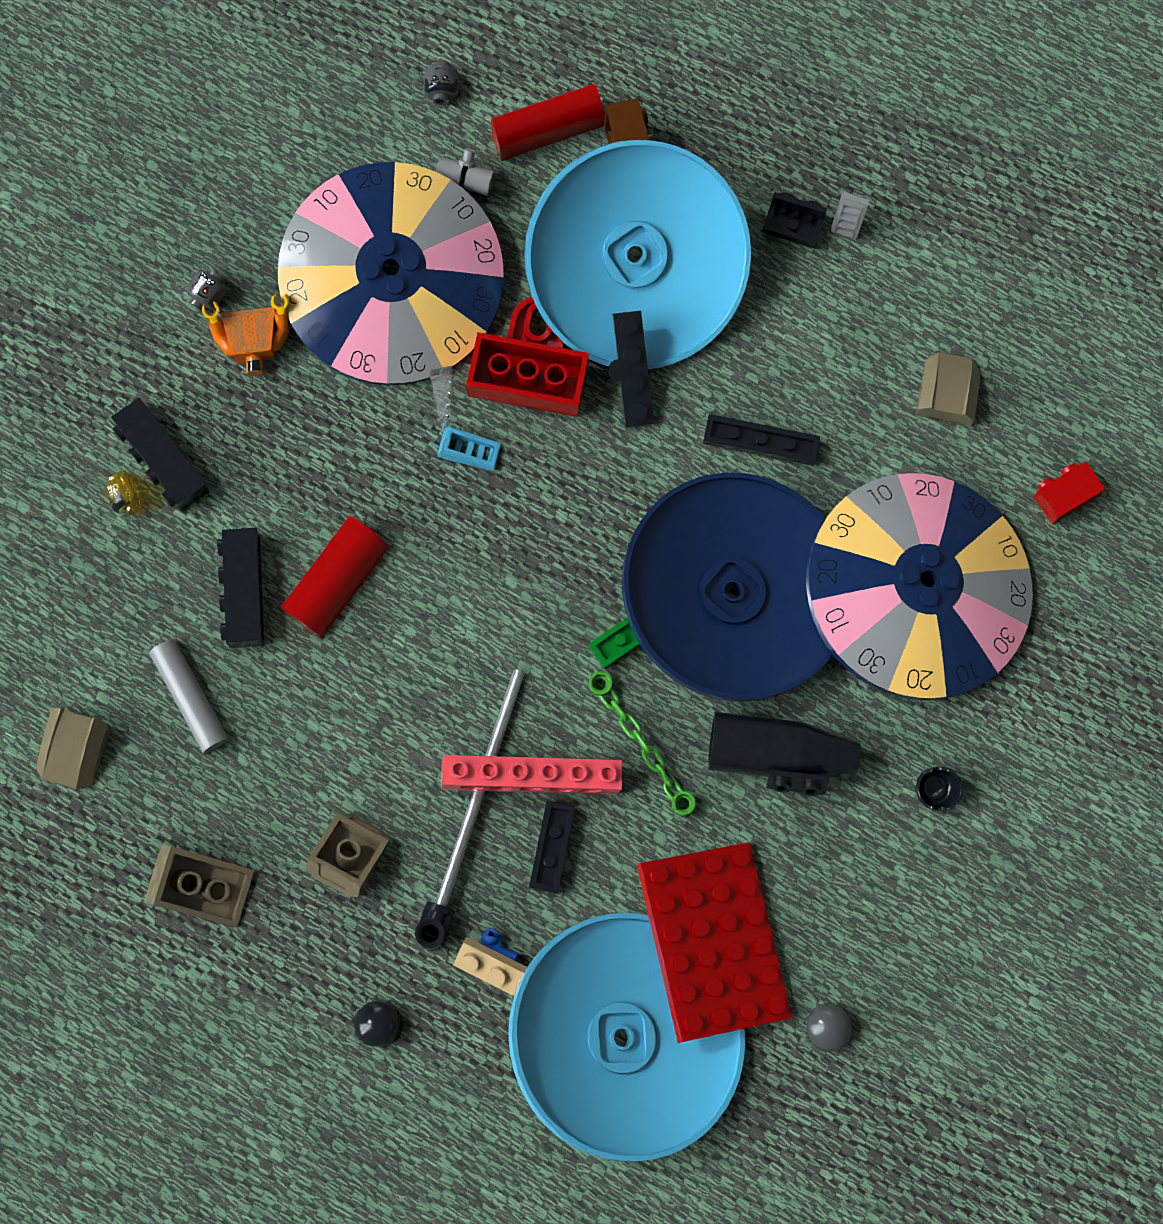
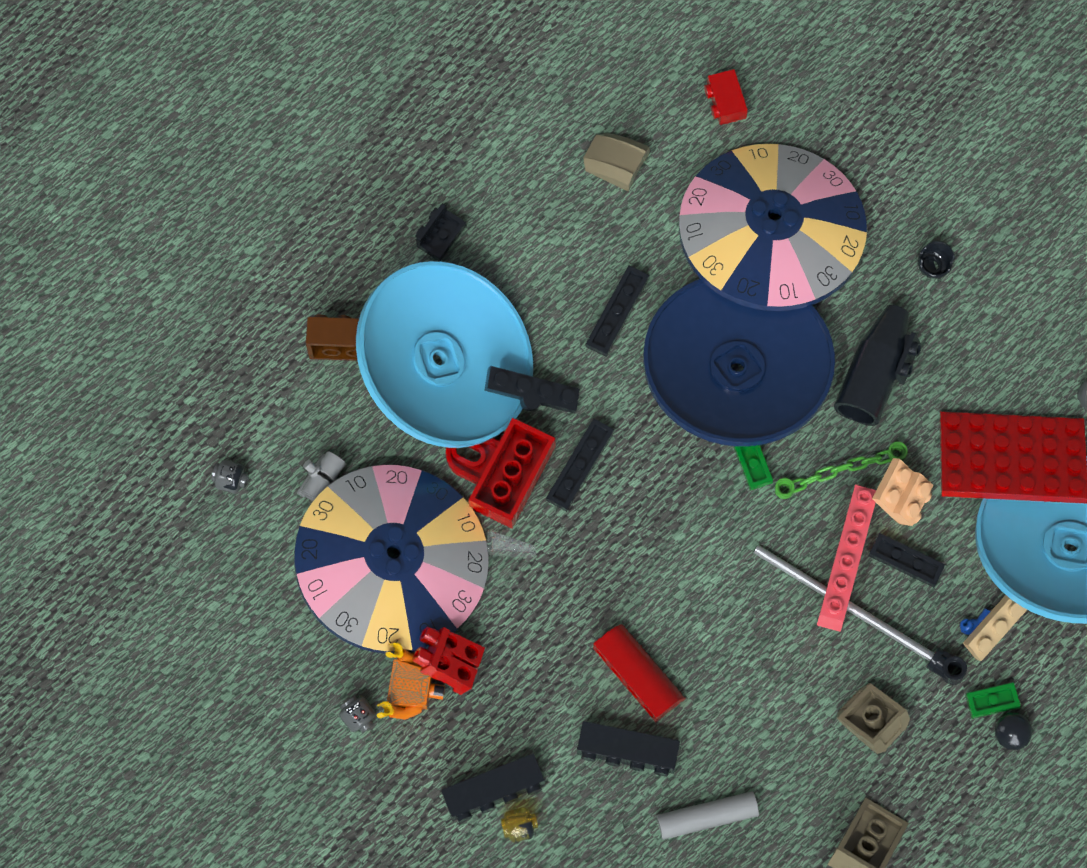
camera: 70 degrees left, 5 degrees down
medium azure slope [437,426,501,471] -> none
red brick [491,84,604,161] -> none
light grey slope [831,192,869,240] -> none
none -> red hips [412,627,485,695]
none -> black plate [546,418,614,512]
none -> light nougat plate [872,458,934,526]
none -> green plate [965,682,1021,719]

